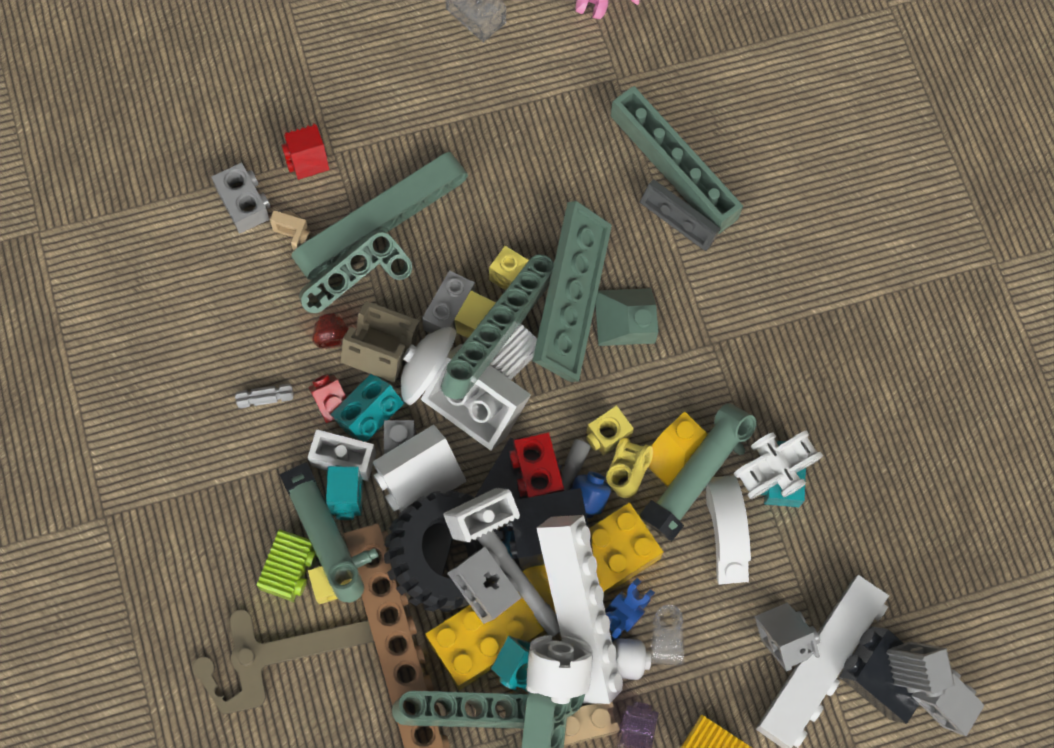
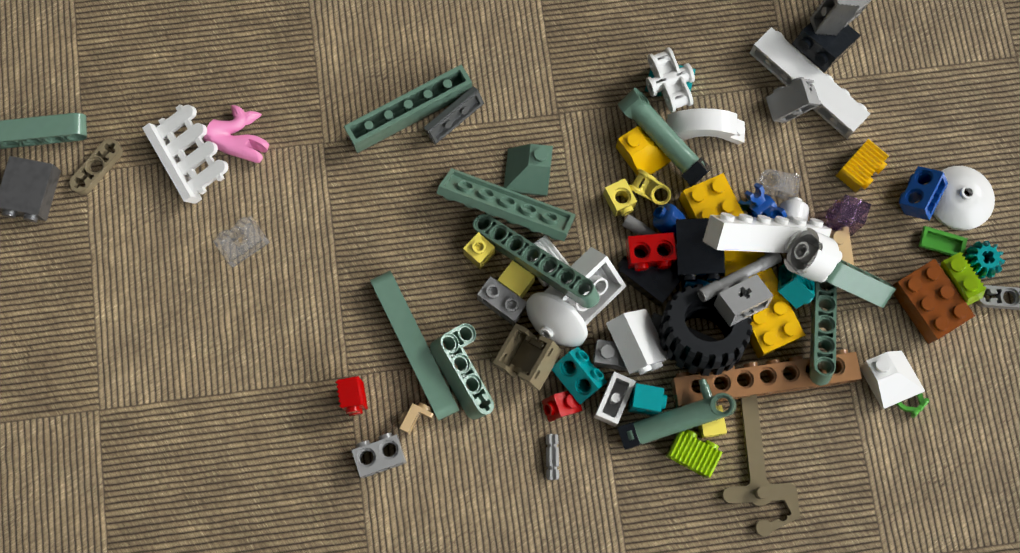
camera: 80 degrees left, 5 degrees up
clear red cone [312,313,349,349] -> none
white brick [444,488,520,543] -> none

